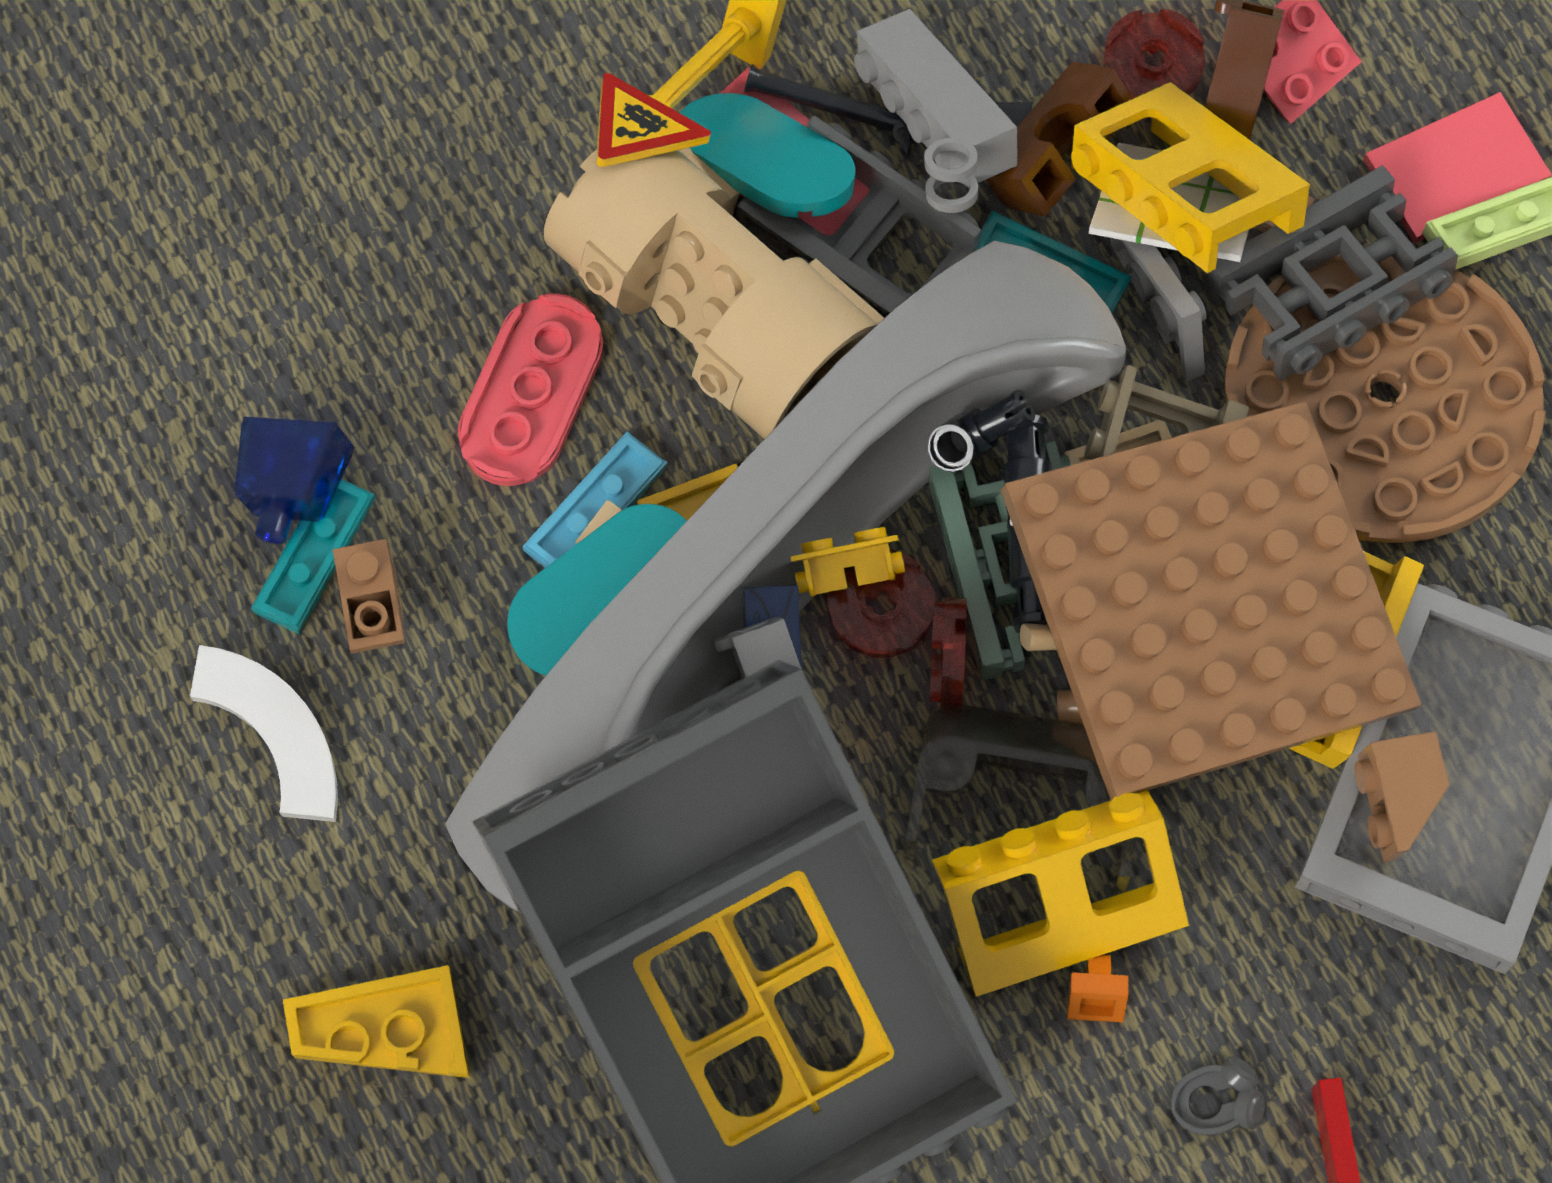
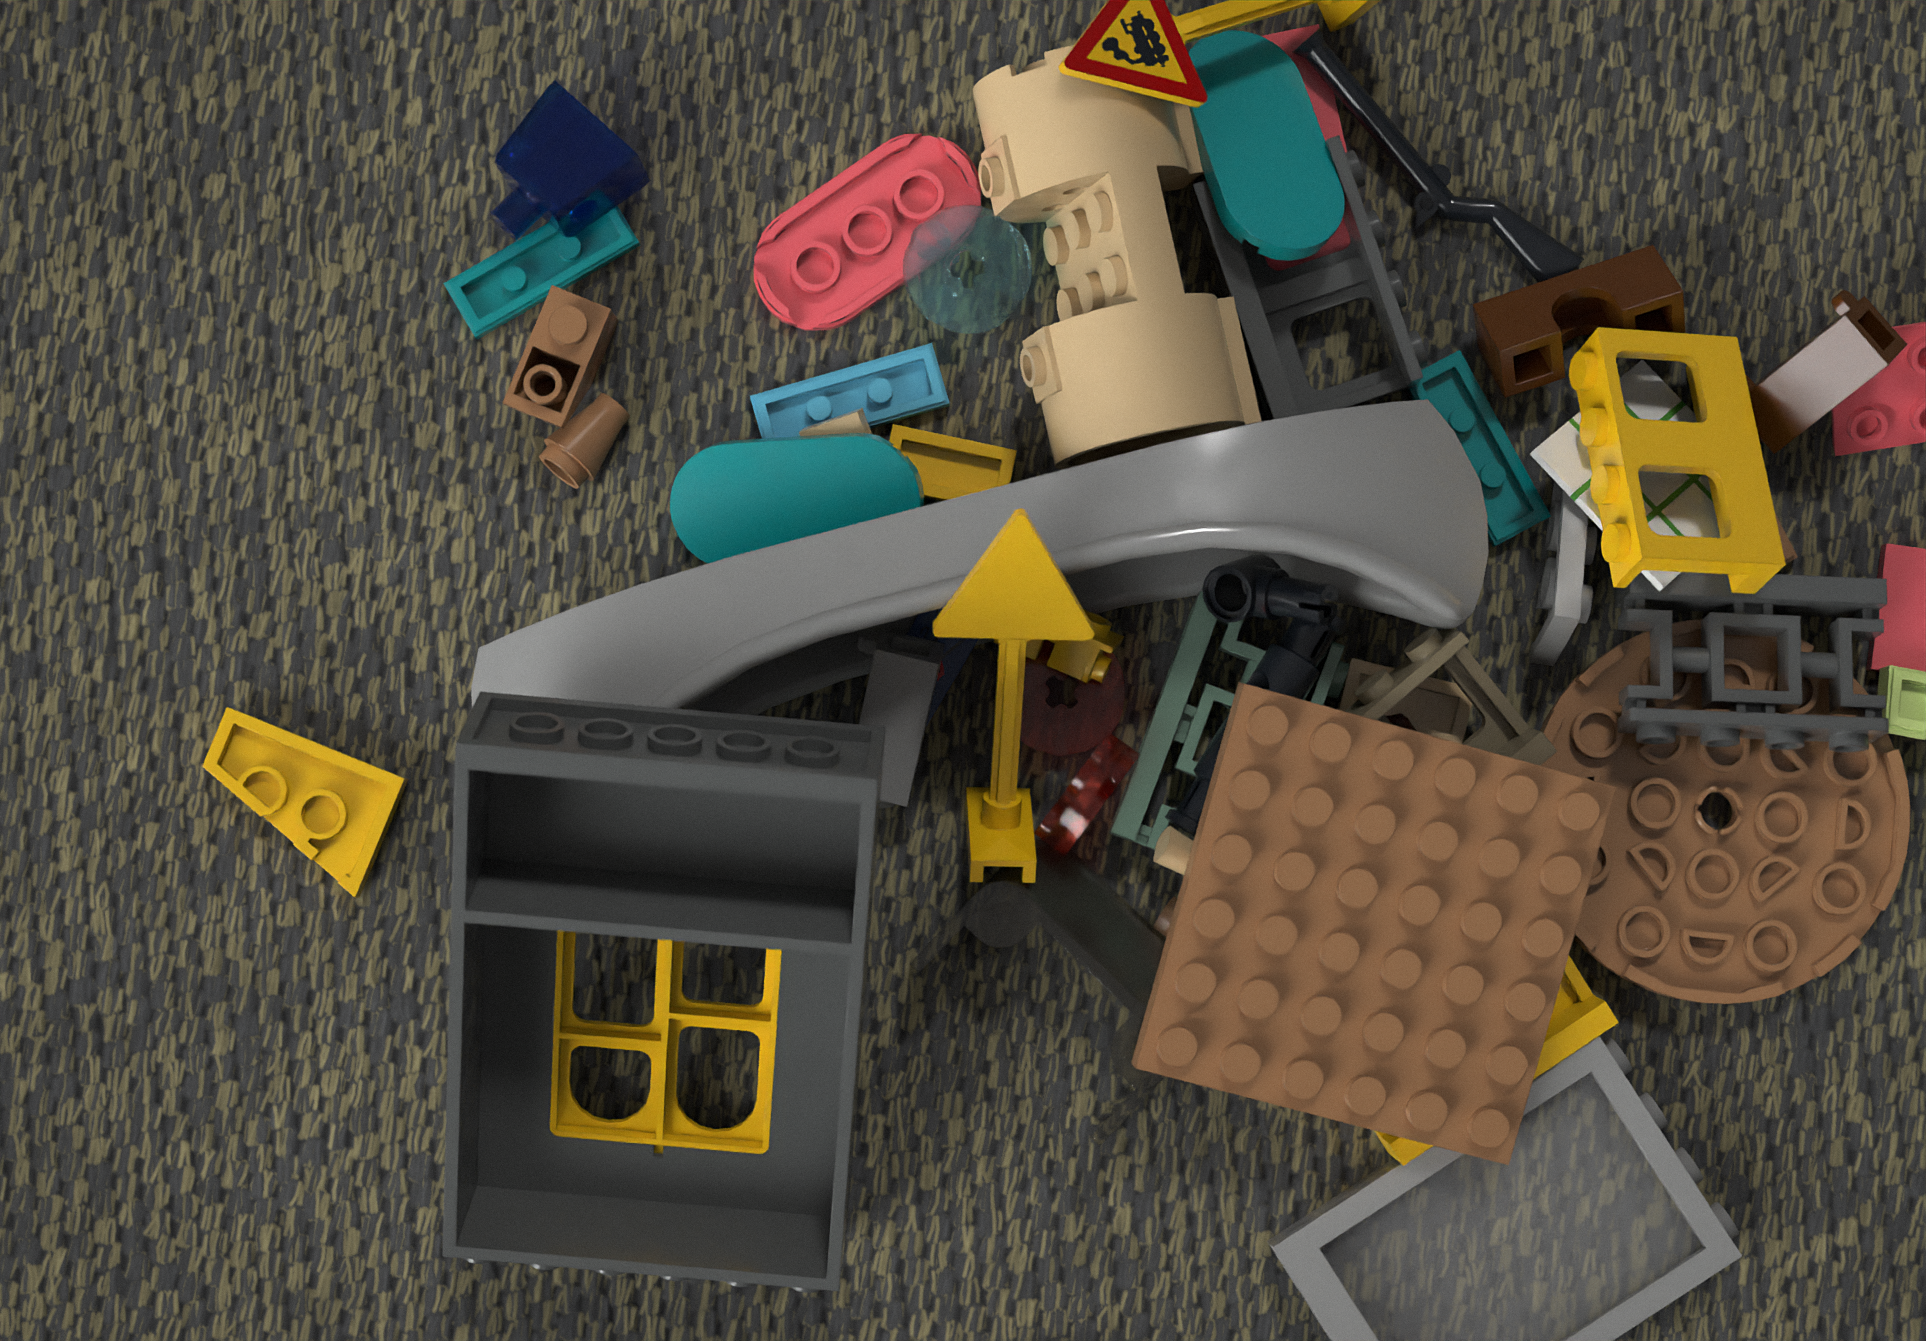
camera: 30 degrees right, 15 degrees up
white tile [190,645,338,822] -> none
light grey hinge [854,9,1017,213] -> none
yellow window [932,789,1189,997] -> none
orange tile [1067,954,1128,1023] -> none
clear red plate [1102,9,1205,99] -> none
medium nougat slope [1354,731,1450,863] -> none
none -> medium nougat cone [539,393,630,489]
none -> clear light blue plate [903,205,1032,334]
none -> yellow piece [933,508,1094,883]

